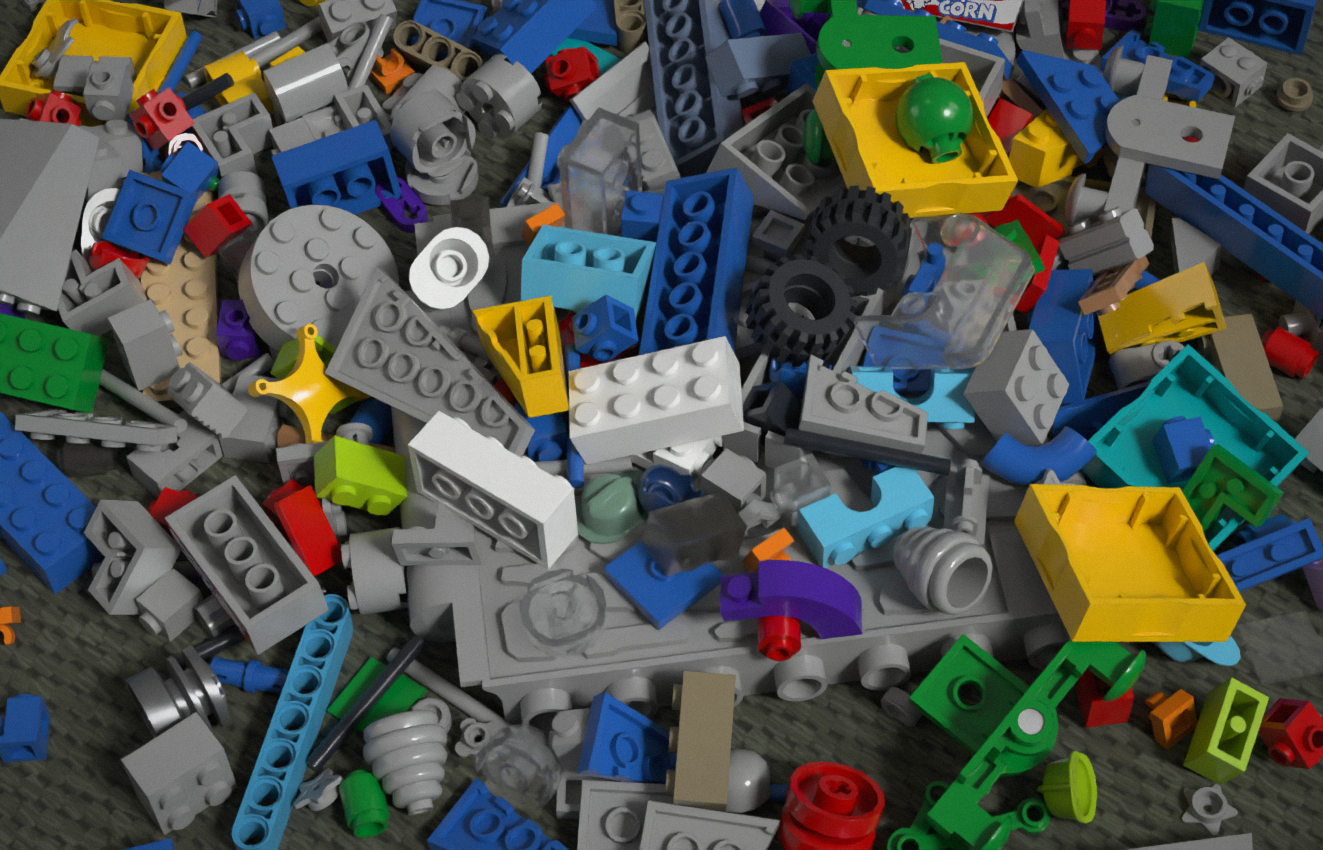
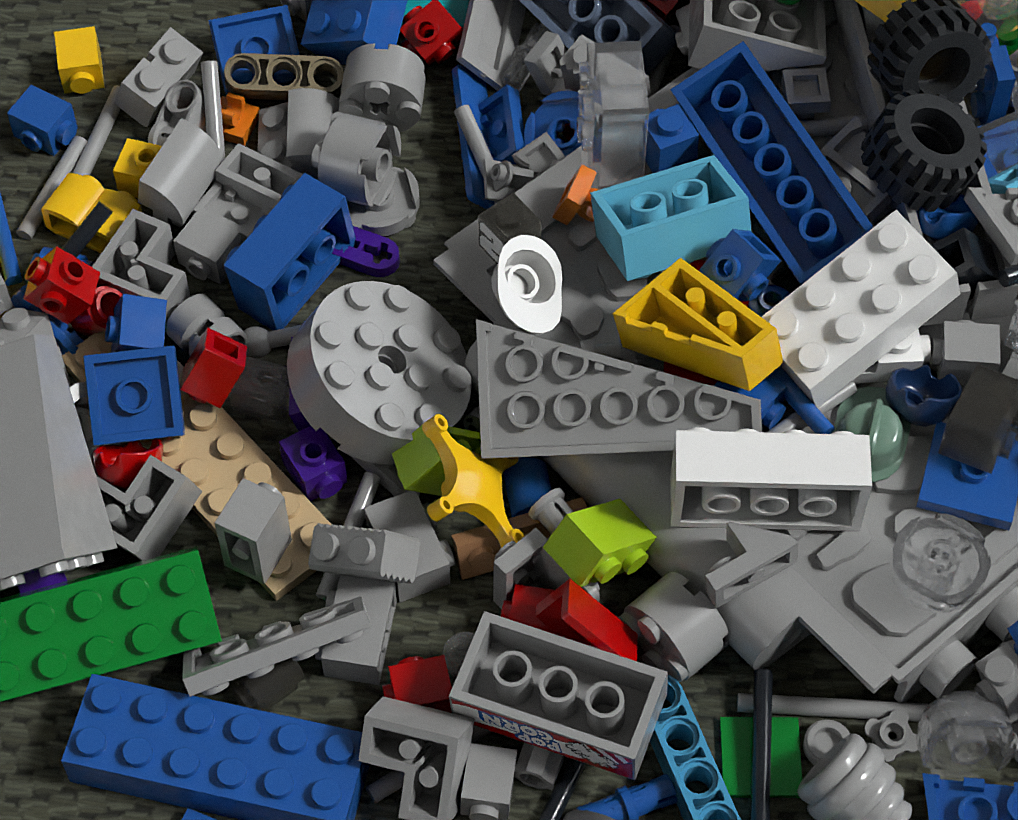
camera: 35 degrees left, 5 degrees up
light grey bar [99,369,187,433] -> none

